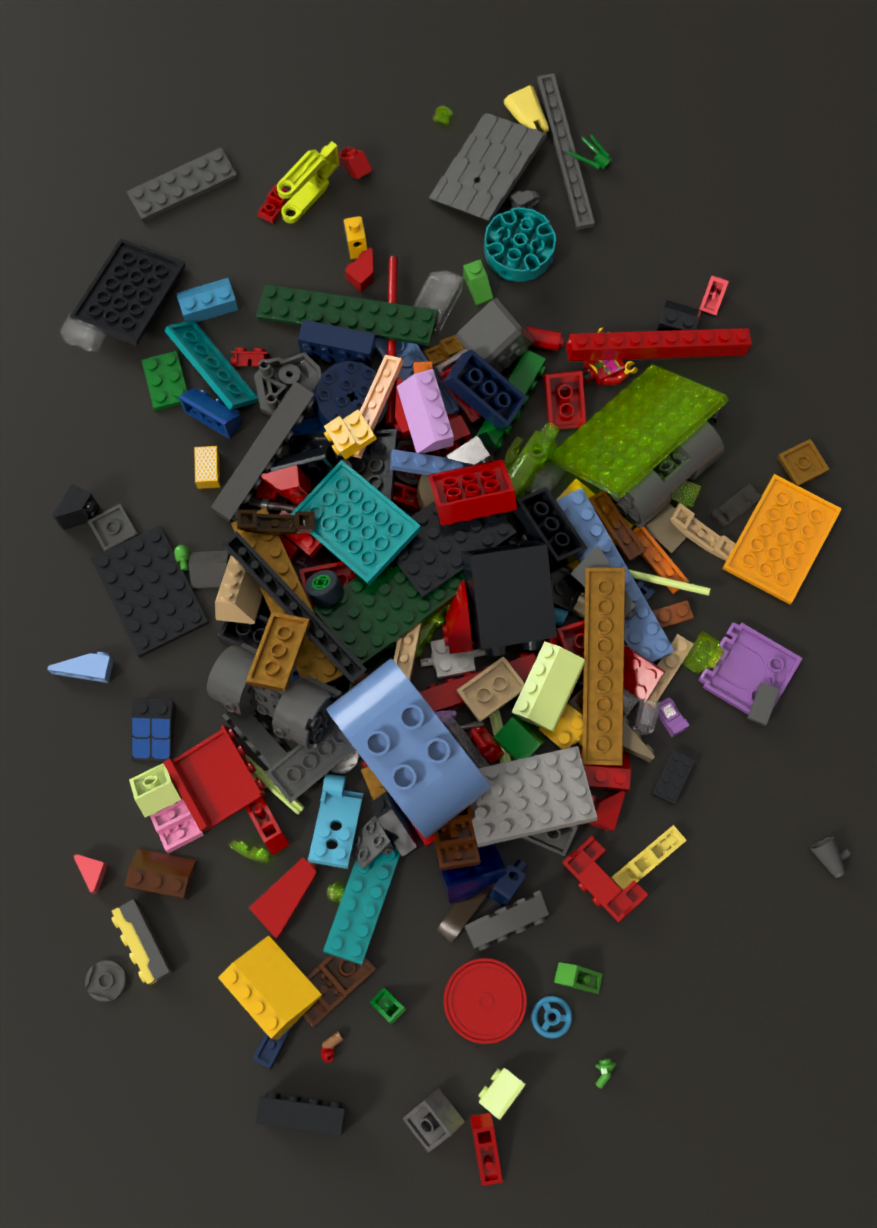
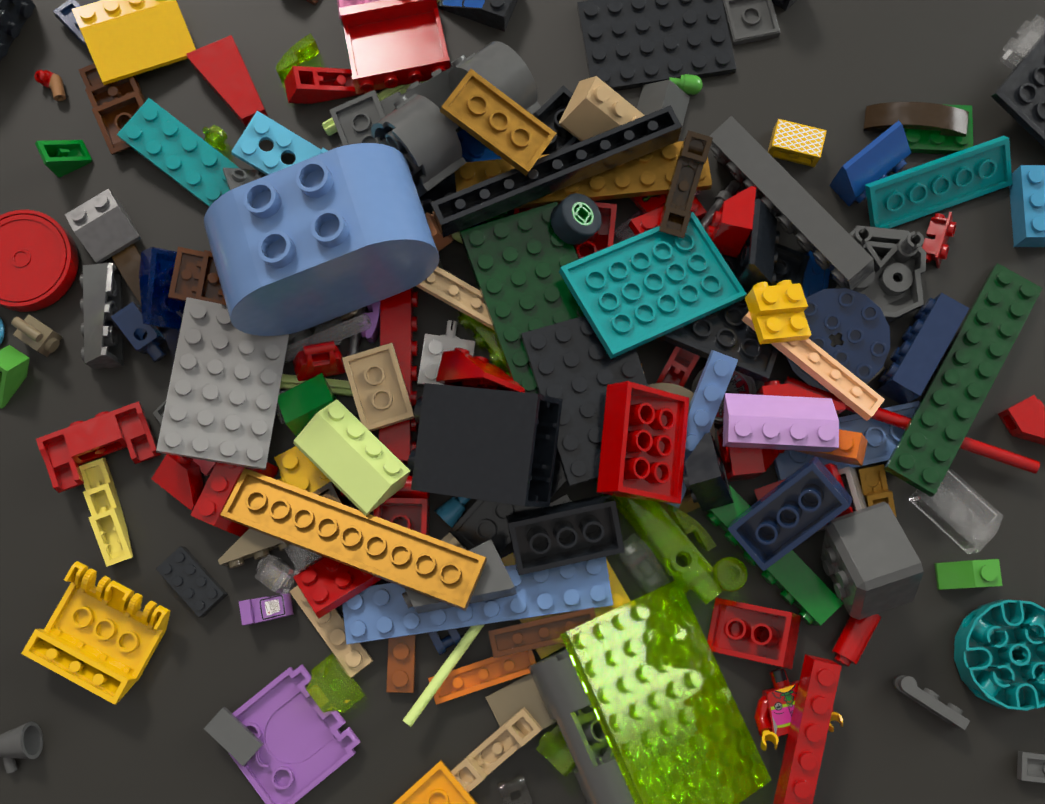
camera: 110 degrees right, 5 degrees up
none -> dark tan brick [11,314,62,357]
none -> yellow slope [21,561,171,705]
none -> flat silver slope [64,188,141,264]
none -> clear neon green head [710,557,748,592]
none -> dark brown slope [863,102,969,137]
none -> dark grey plate [893,675,970,730]

